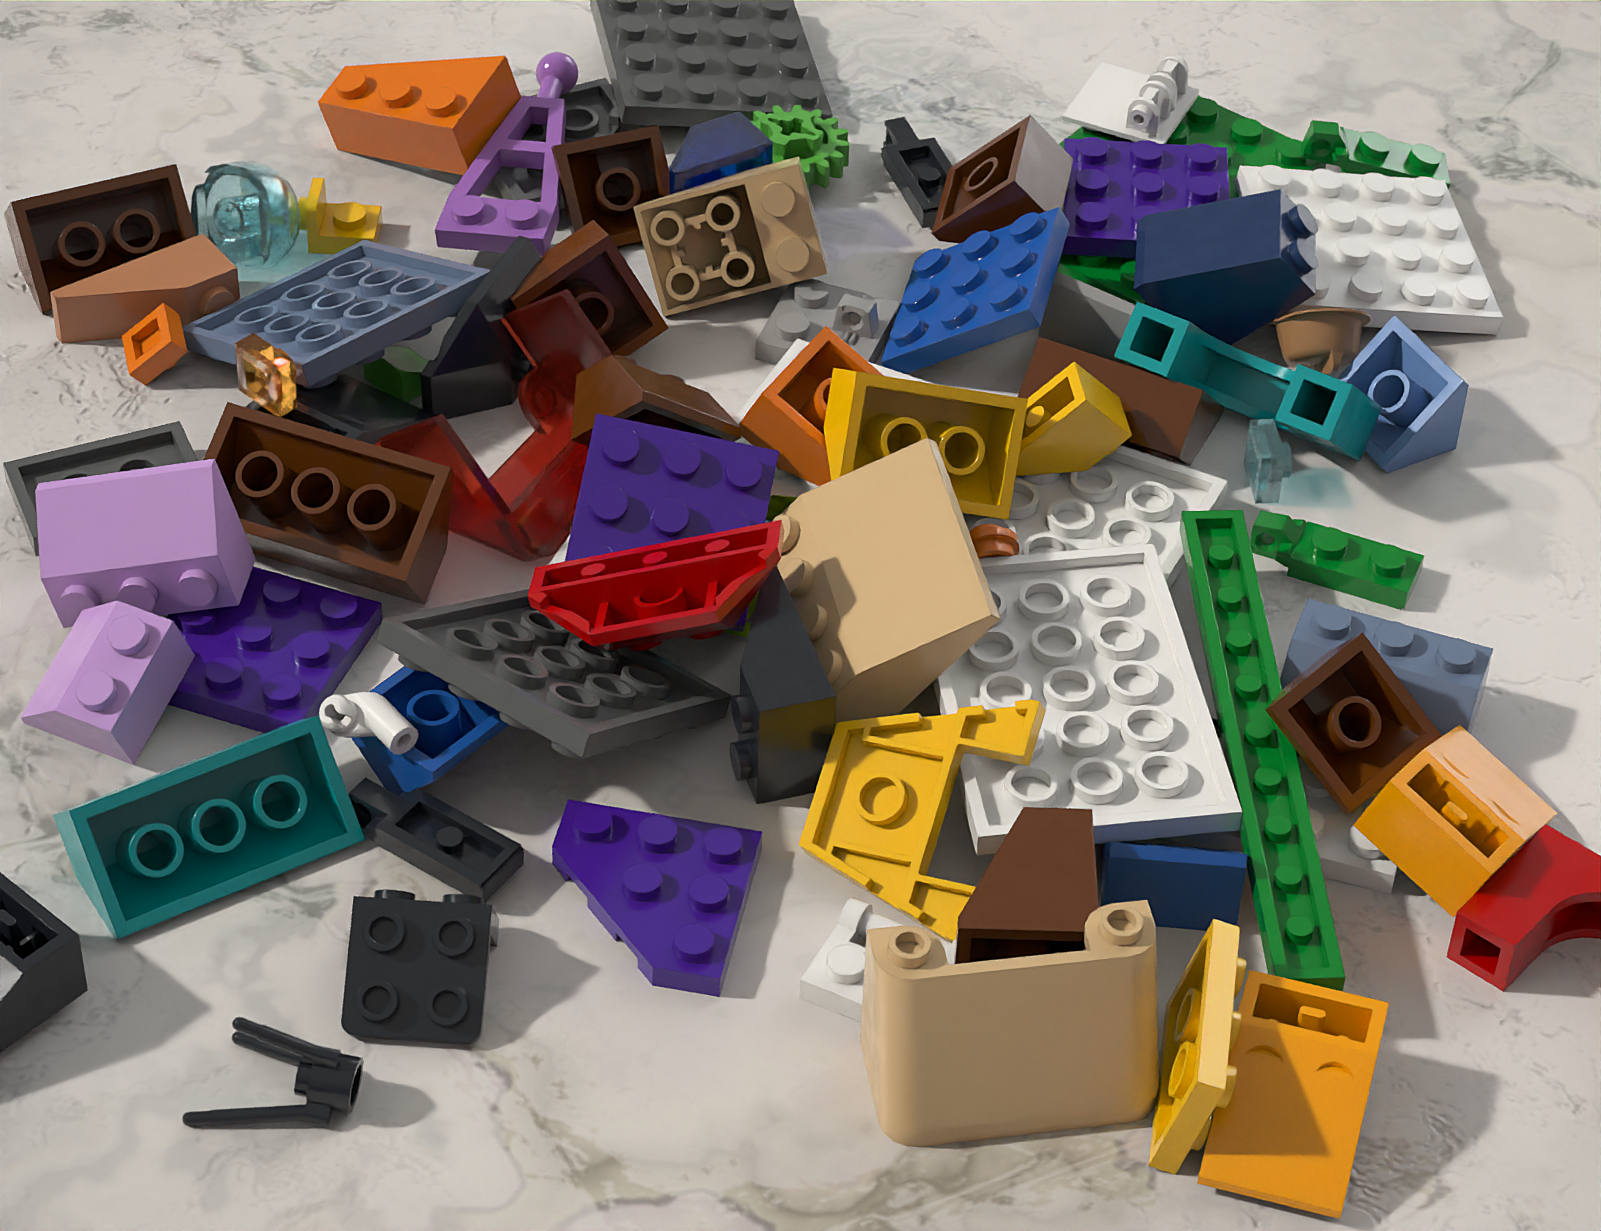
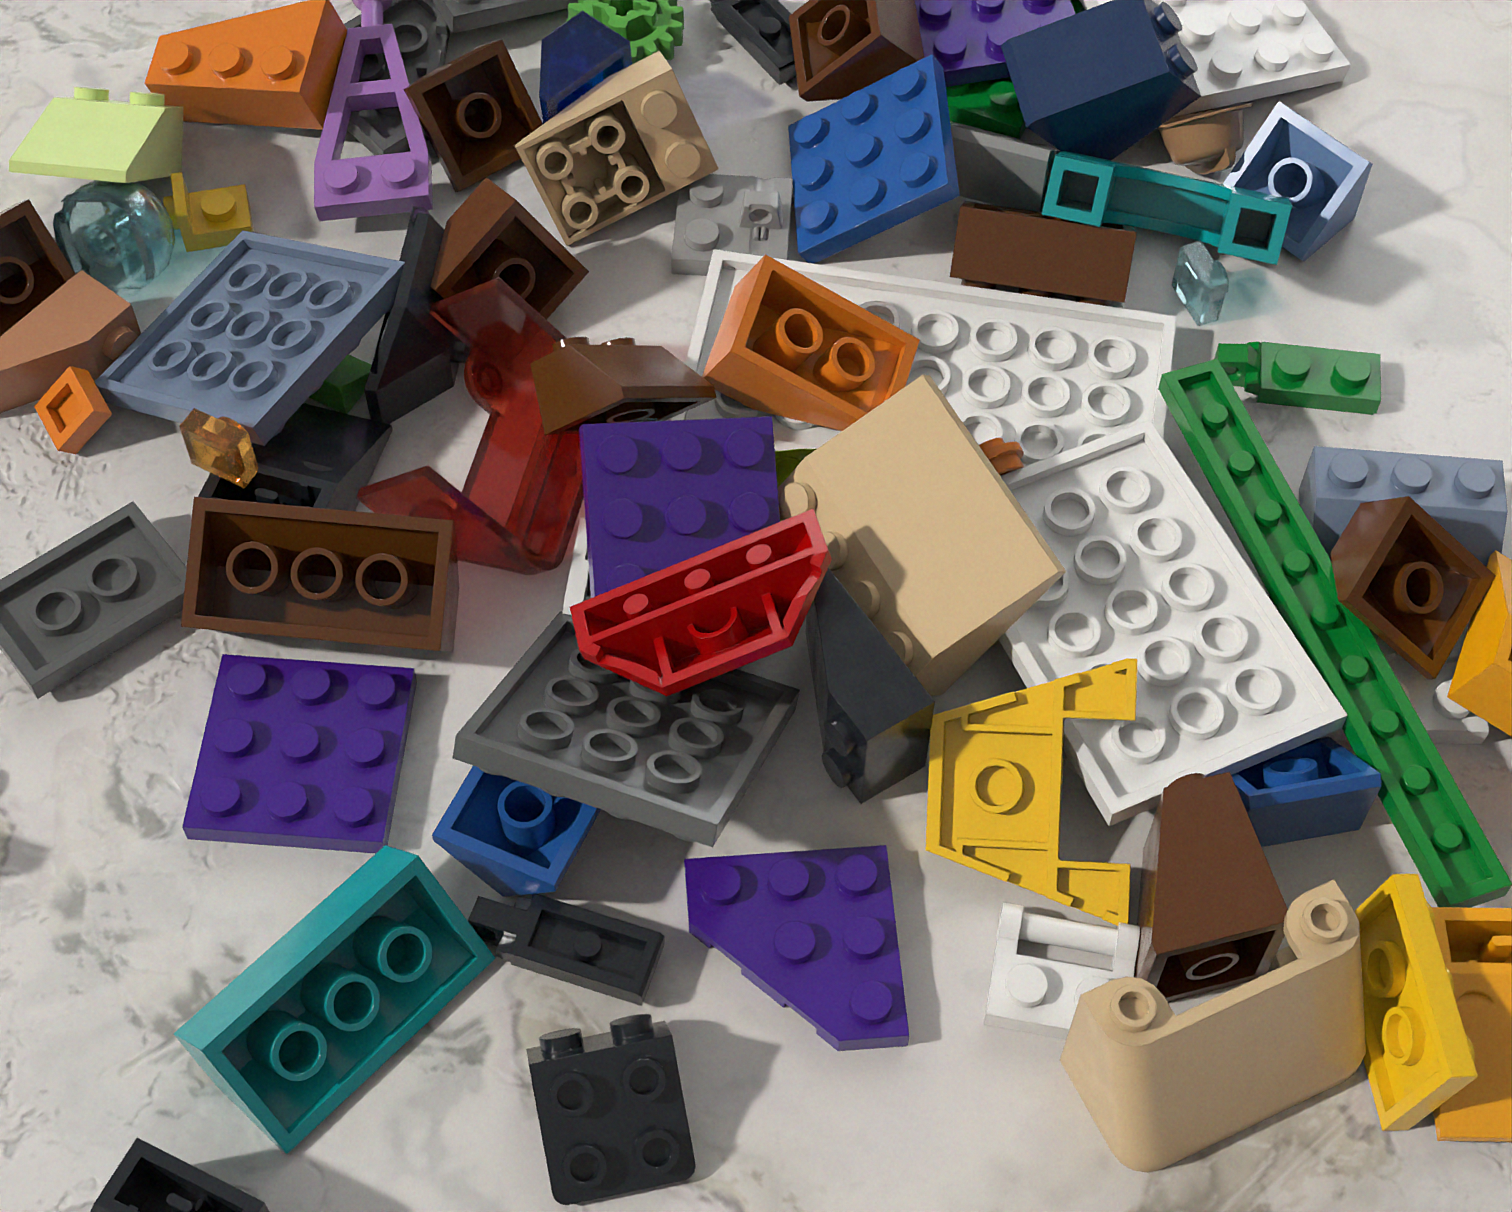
camera: 15 degrees left, 15 degrees up
lavender slope [20,601,195,765] -> none
lavender slope [35,459,256,628] -> none
white arm [319,692,418,755] -> none
yellow slope [824,368,1028,520] -> none
yellow slope [1016,362,1132,476] -> none
none -> yellowish green slope [9,87,184,183]

